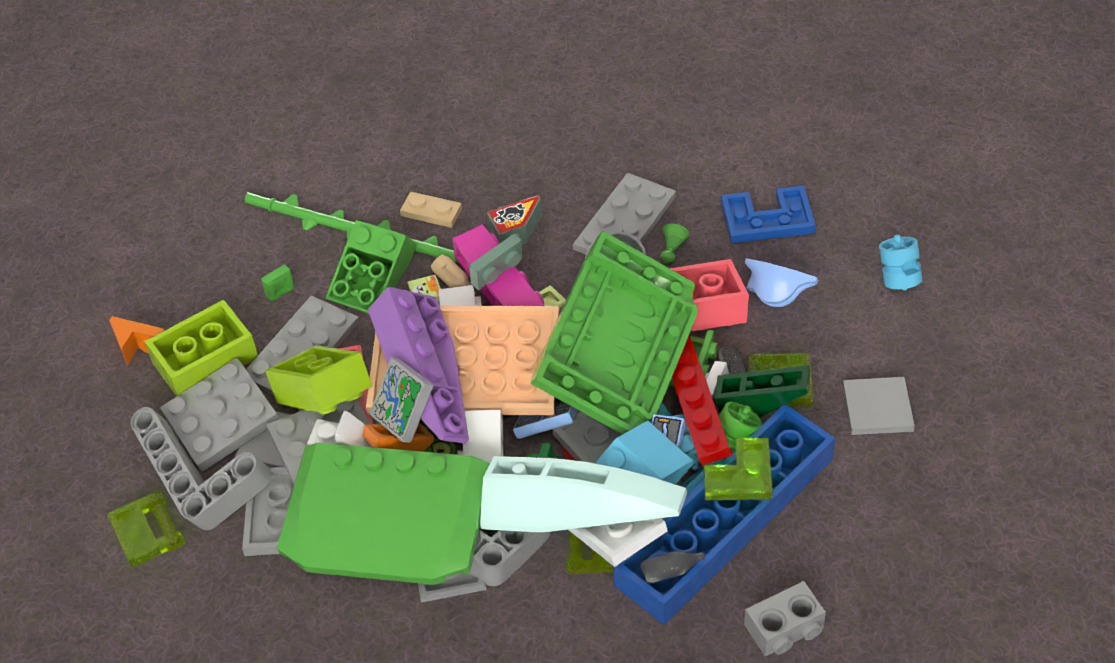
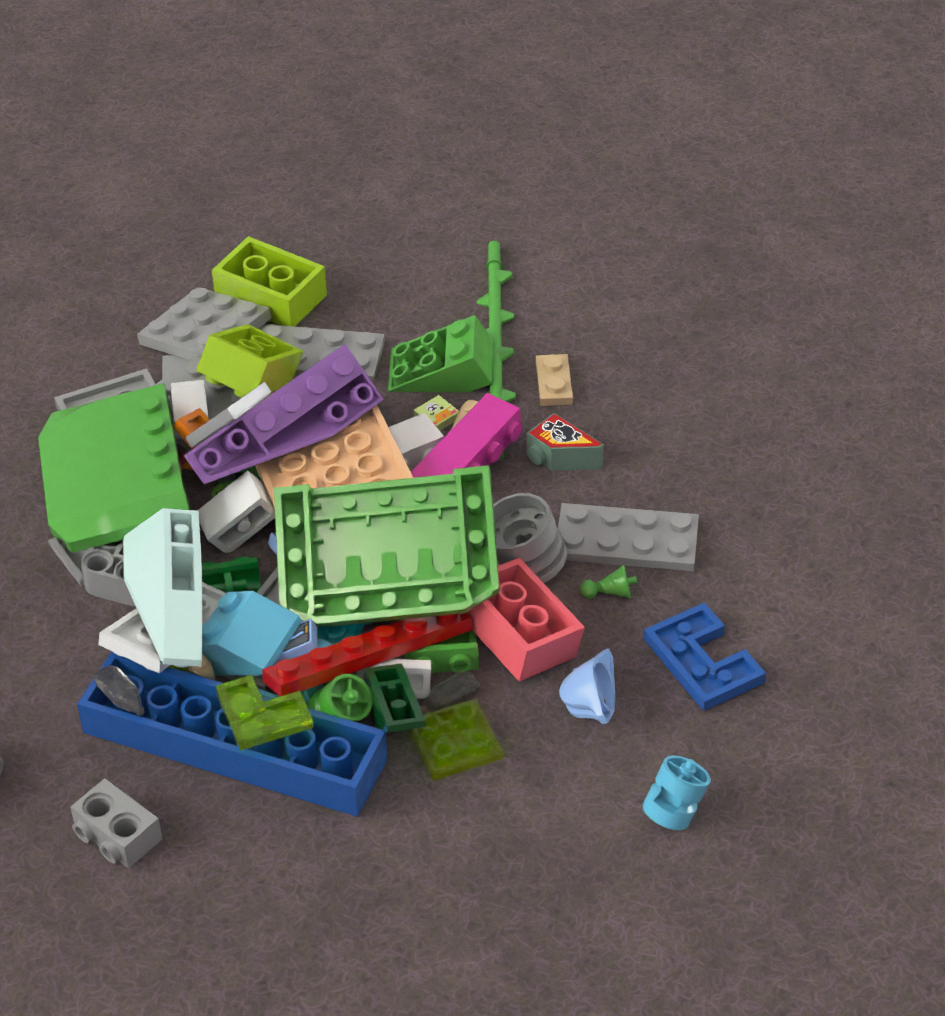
camera: 65 degrees right, 5 degrees down
clear neon green plate [107,492,186,568] -> none
orange slope [109,316,165,365] -> none
light grey beam [131,407,272,530] -> none
bright green tile [261,264,295,301] -> none
sand green plate [469,234,522,290] -> none
light grey tile [842,377,915,435] -> none

